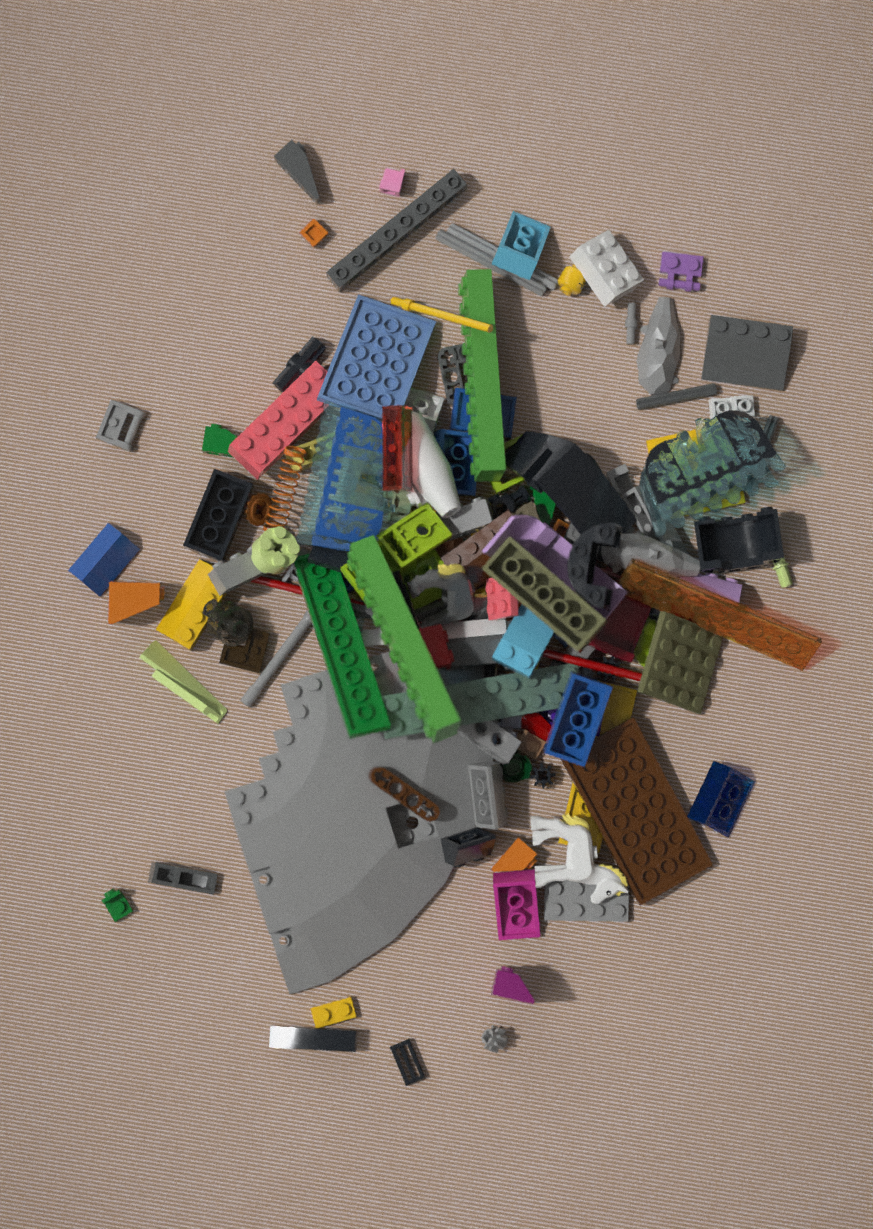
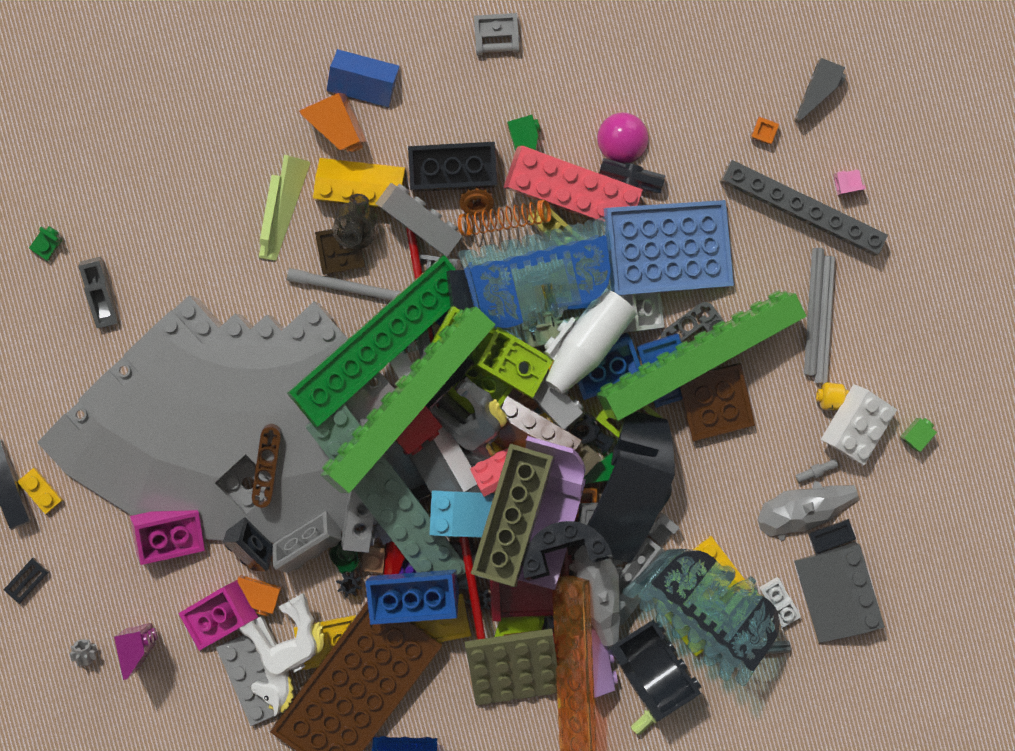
camera: 65 degrees right, 5 degrees up
yellowish green brick [251,526,300,575] -> none
clear red brick [382,405,413,493] -> none
yellow bar [390,296,493,333] -> none
medium azure slope [492,211,551,280] -> none
dark grey axle [636,383,717,410] -> none
medium lavender plate [658,251,703,292] -> none
none -> dark pink slope [130,510,205,565]
none -> dark pink piece [597,112,648,164]
none -> reddish brown plate [679,363,755,441]
none -> black tile [808,519,856,554]
none -> bright green brick [900,418,937,452]

